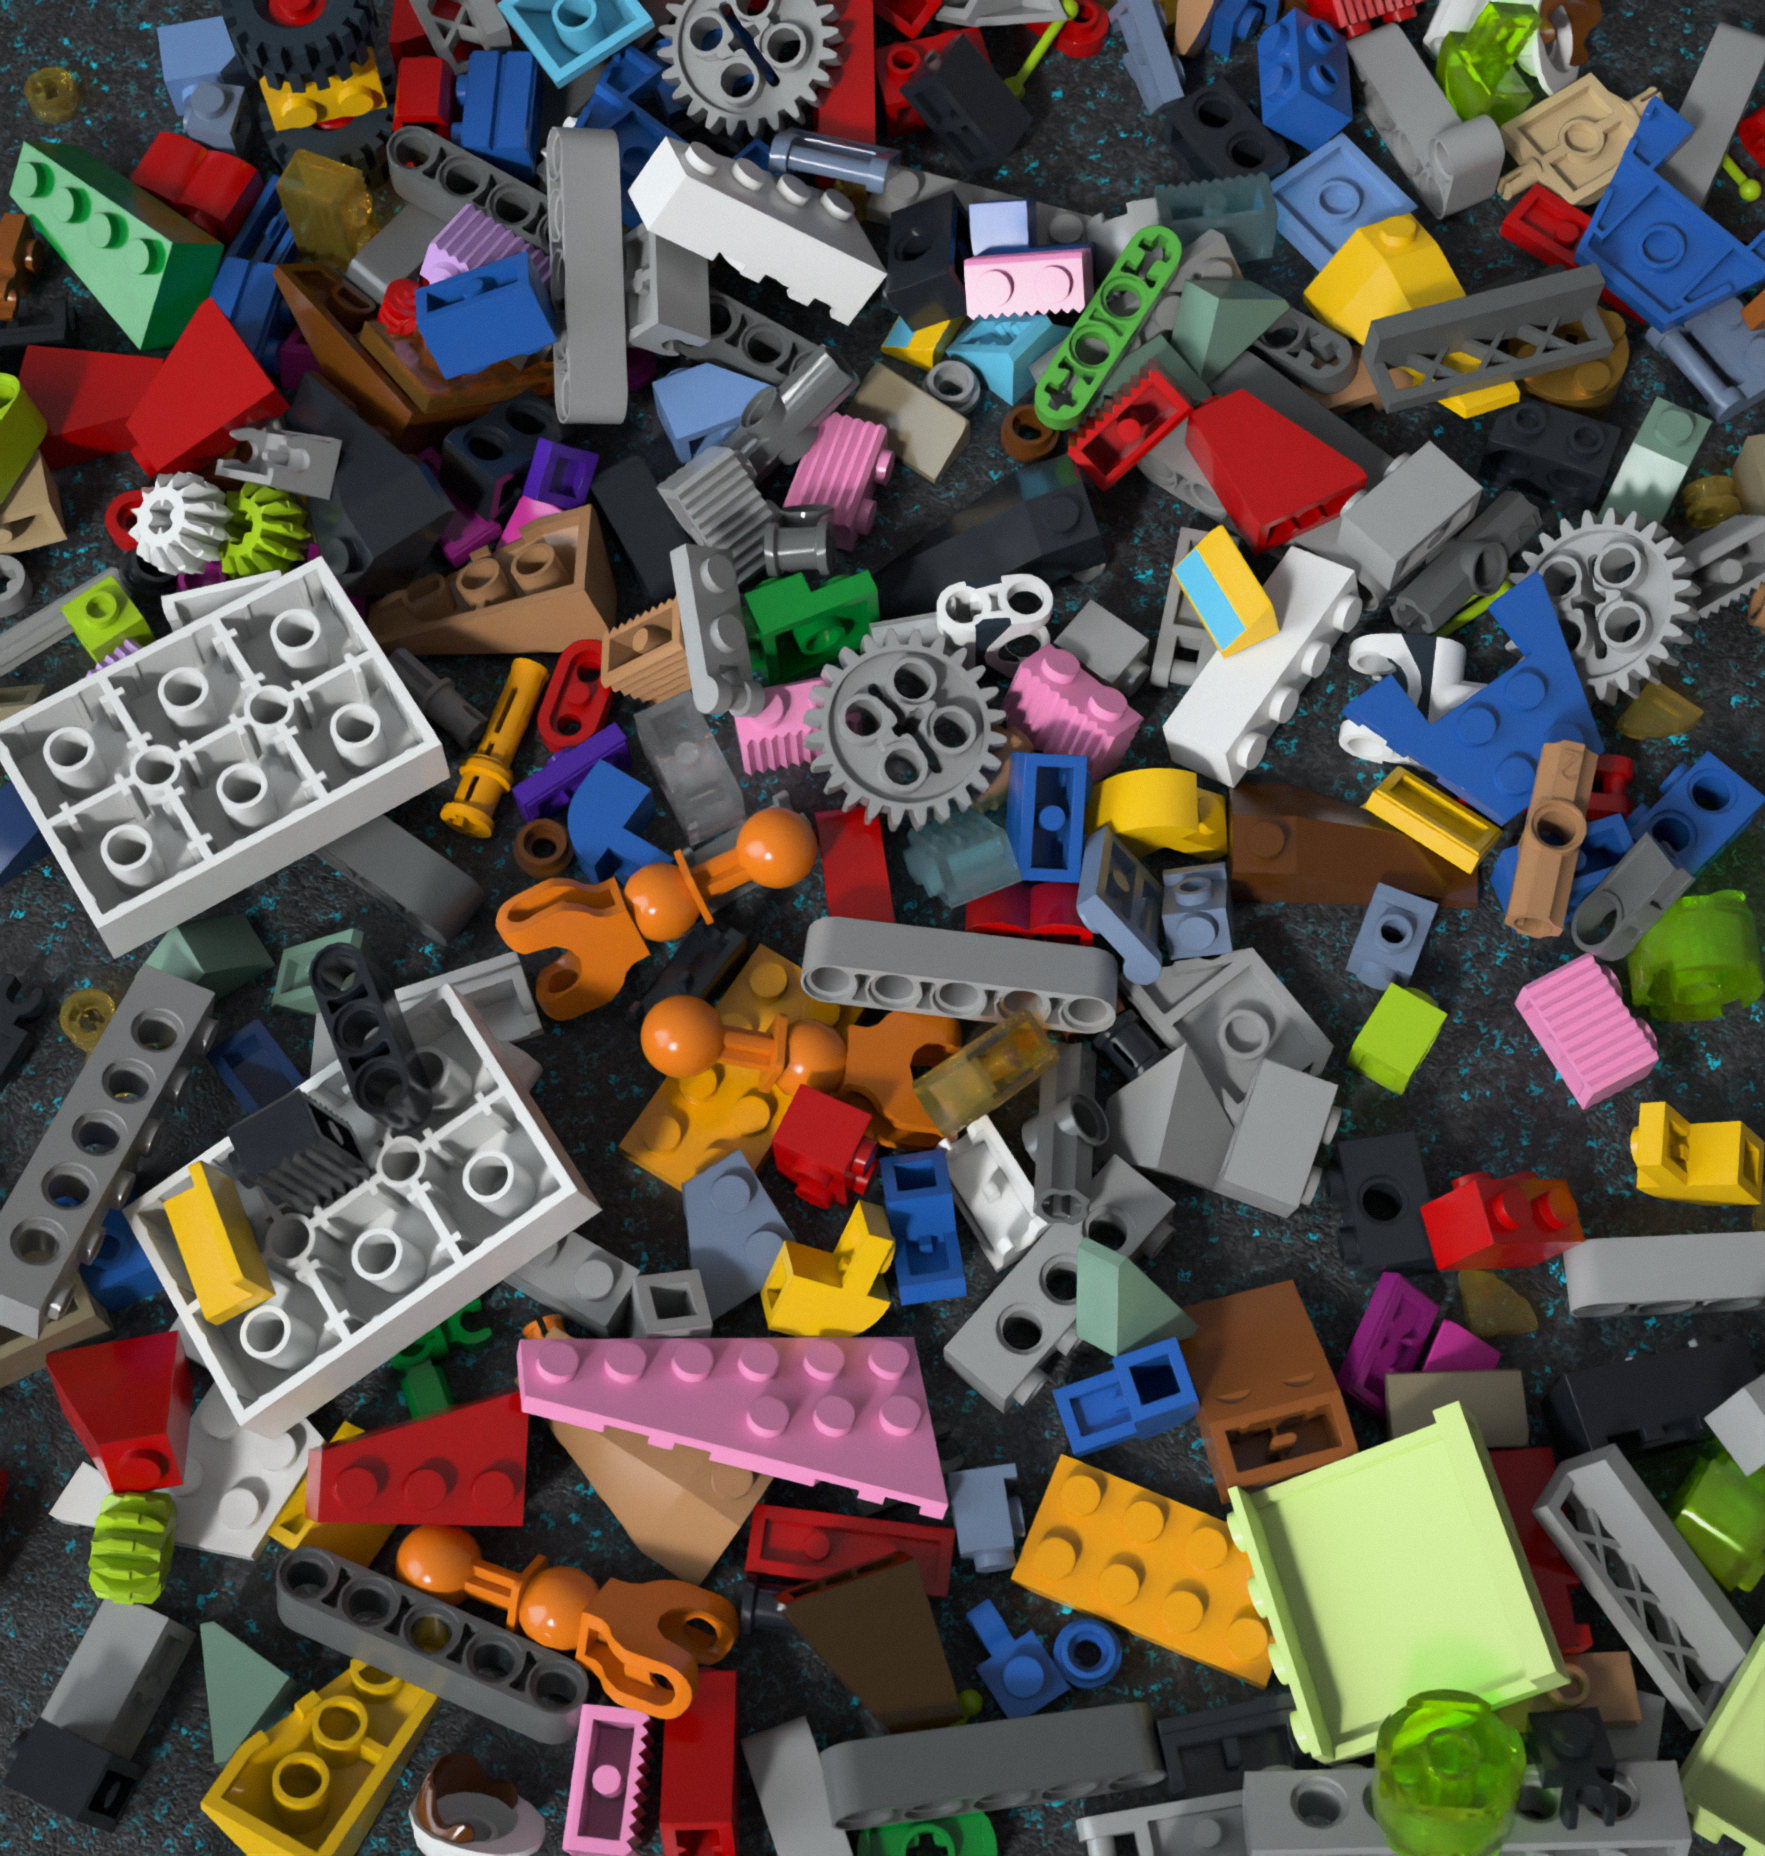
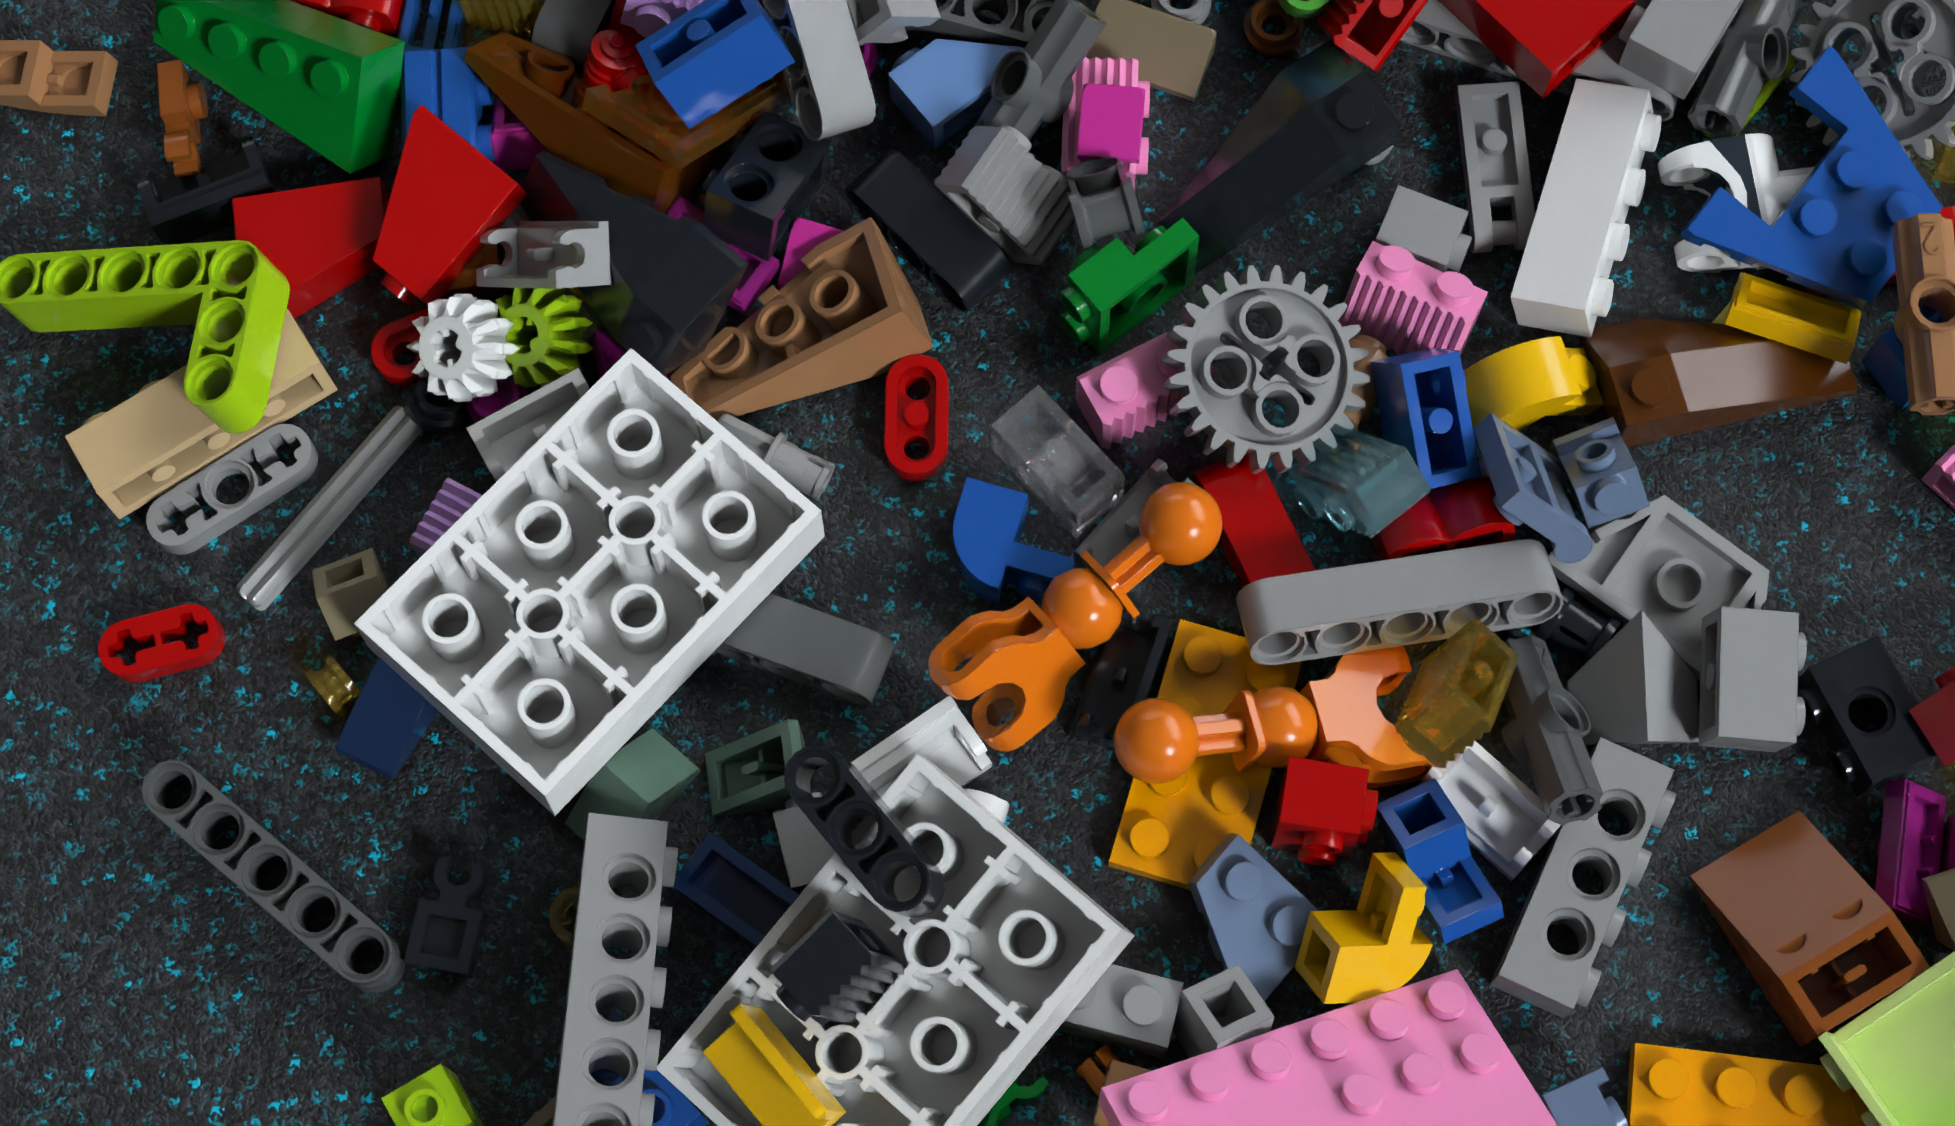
camera: 15 degrees left, 5 degrees up
clear yellow bush [59,988,118,1052] -> none
lime brick [60,575,156,664] -> none
light orange pin [440,658,550,838] -> none
dark purple plate [512,722,633,824] -> none
reddish brown plate [513,819,575,880] -> none
dark purple plate [522,437,599,509] -> none
medium nougat brick [600,595,692,707] -> none
light grey plate [670,543,765,718] -> none
white connector [869,574,1053,685] -> none
blue brick [1052,1336,1200,1458] -> none
sand green slope [1076,1237,1199,1357] -> none
yellow slope [1172,524,1279,659] -> none
sand blue brick [1345,882,1439,991] -> none
lime brick [1346,982,1448,1097] -> none
none -> dark pink slope [1077,83,1145,164]

